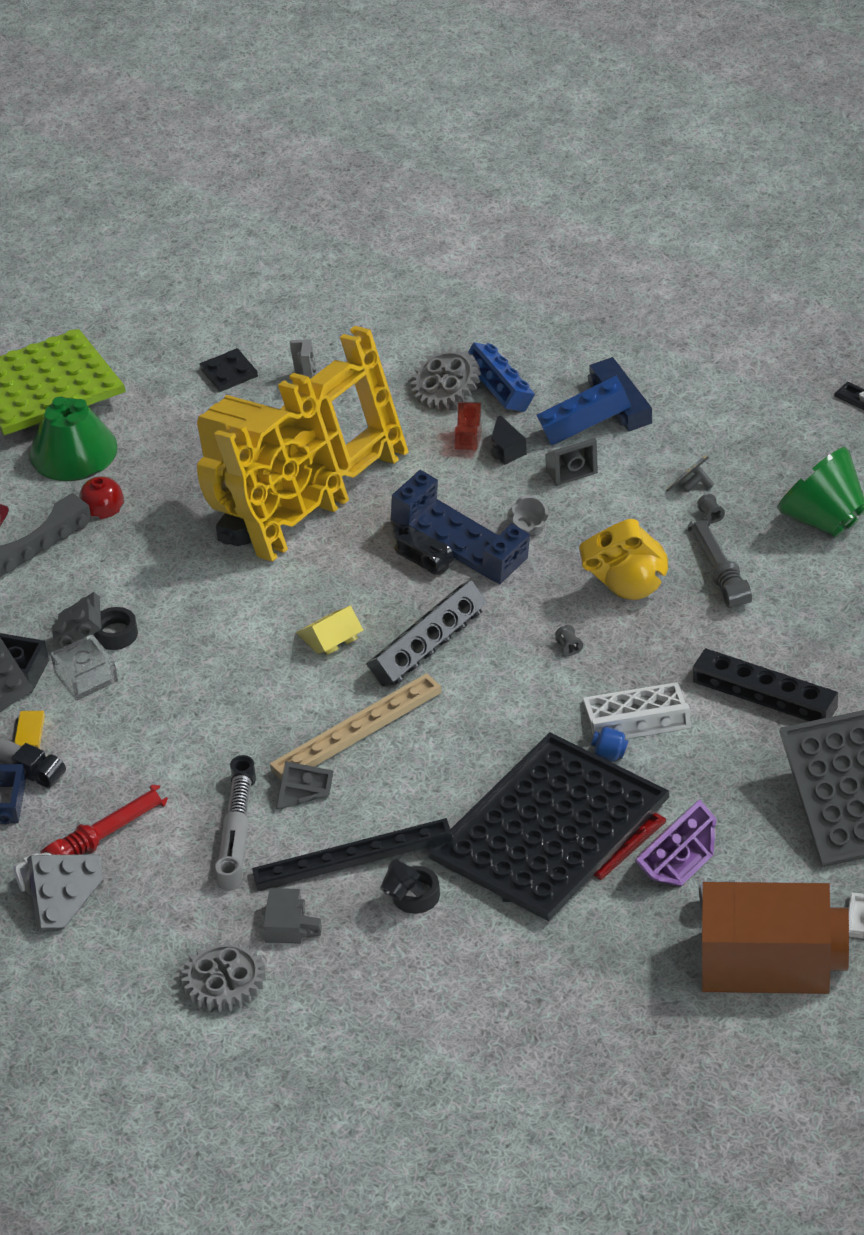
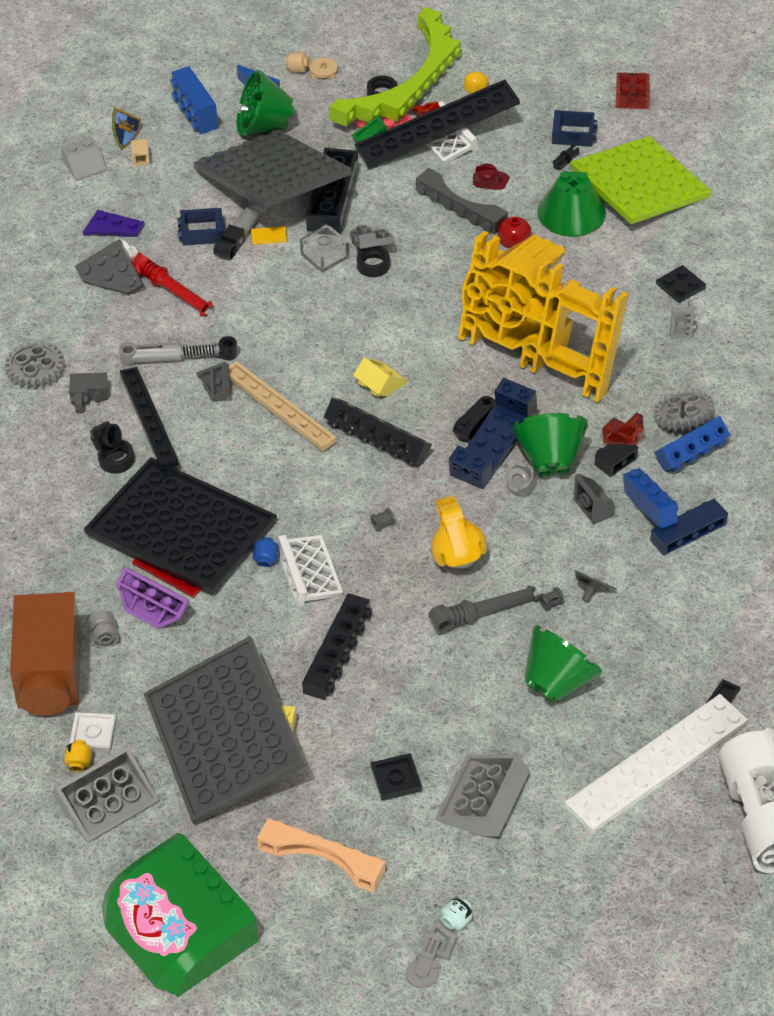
camera: 80 degrees right, 5 degrees up
none -> green cone [512,413,588,477]

